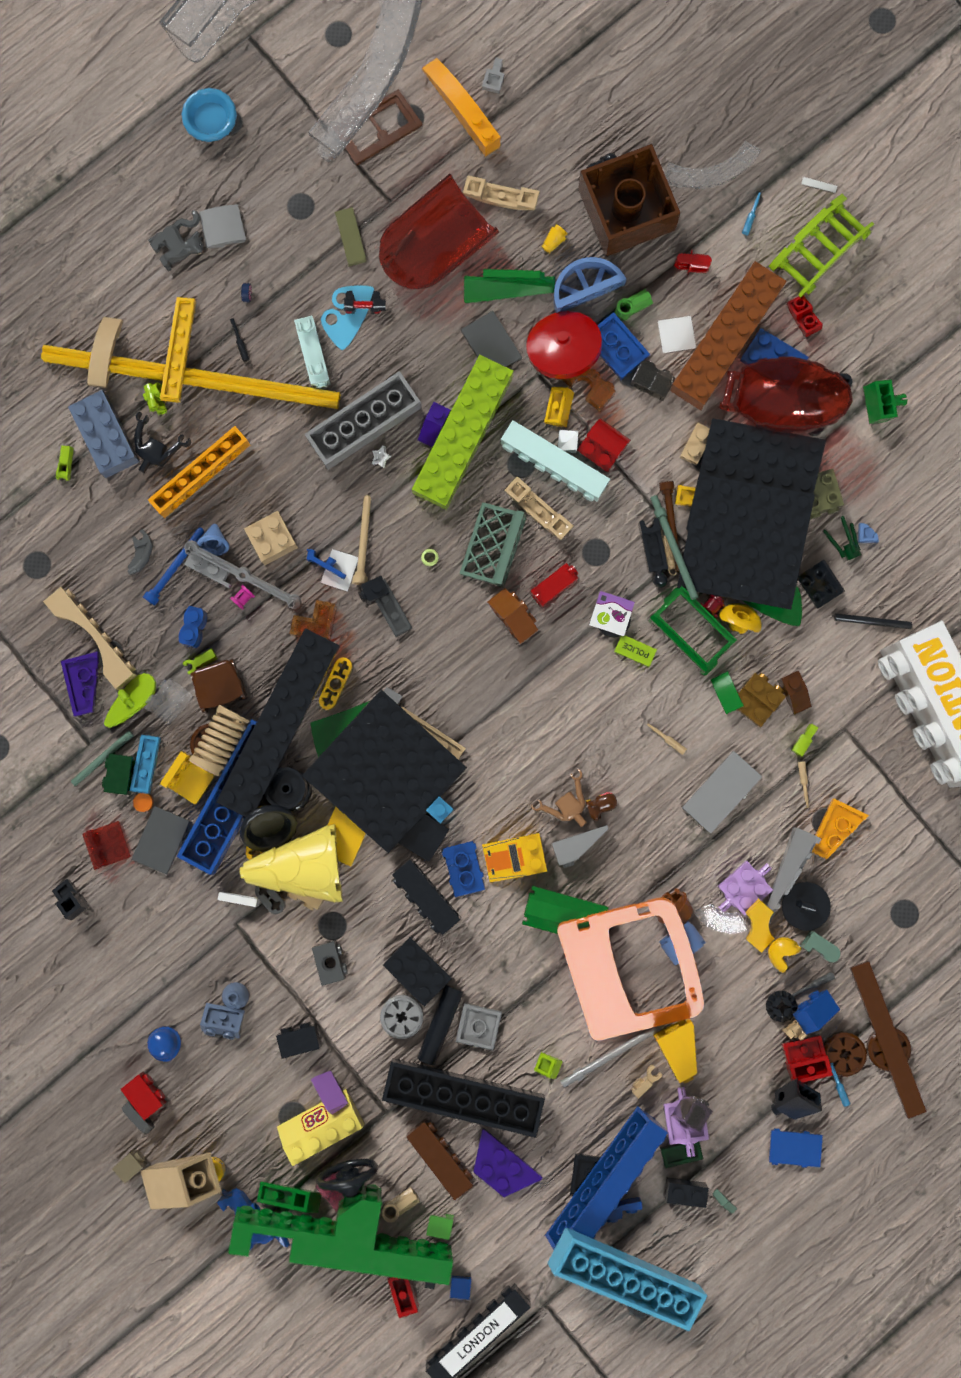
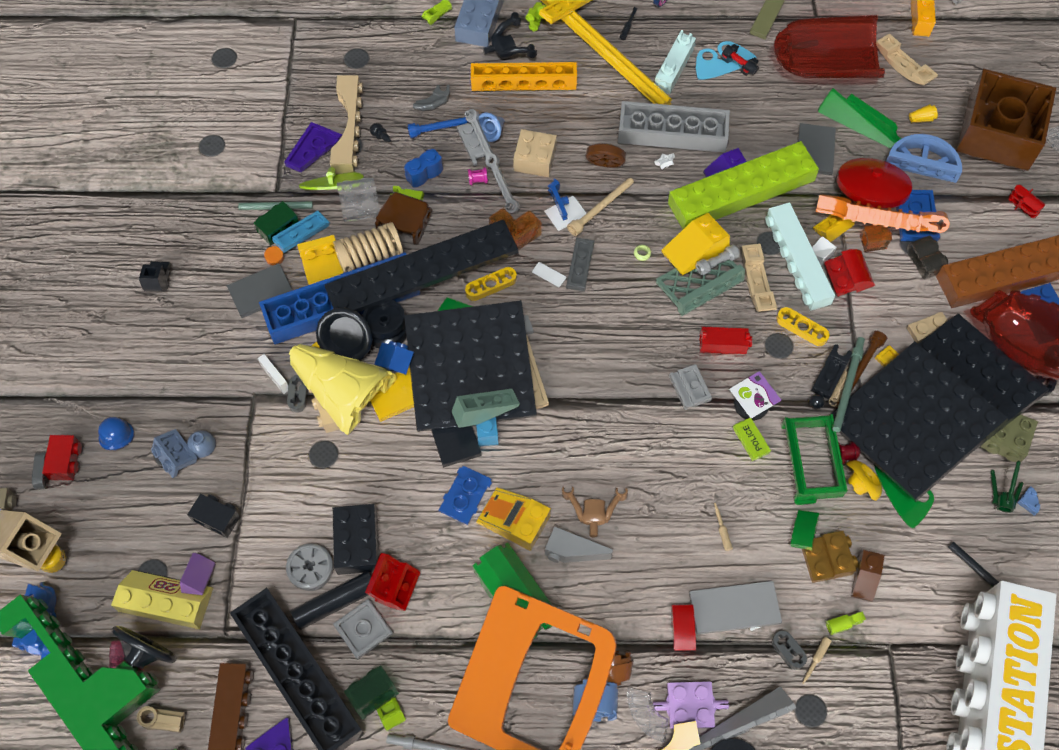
camera: 35 degrees right, 20 degrees down
clear red hinge [82,821,131,870] -> none
green slope [257,1181,322,1213] -> none
dark grey brick [312,940,348,986] -> none
black bracket [358,576,390,605] -> none
black brick [392,858,462,935] -> none
dark orange brick [487,588,538,644] -> none
reddish brown animal [586,792,618,821] -> none
bright green piece [615,289,653,321] -> none
white sticker [658,316,696,353] -> none
black bracket [798,560,845,608] -> none
light orange wing [812,798,869,859] -> none
none -> clear green brick [344,665,399,720]
none -> red brick [365,553,420,611]
none -> black bar [370,123,391,142]
none -> blue brick [374,341,414,375]
none -> sand green slope [452,389,520,428]
none -> white sticker [532,262,566,287]
none -> reddish brown wheel [586,143,626,168]
none -> yellow slope [661,213,730,276]
none -> light grey plate [669,364,712,410]
none -> red slope [671,604,696,651]
none -> light grey piece [696,244,740,276]
none -> dark grey beam [772,631,807,670]
none -> yellow beam [776,307,830,346]
none -> piece [816,195,950,233]

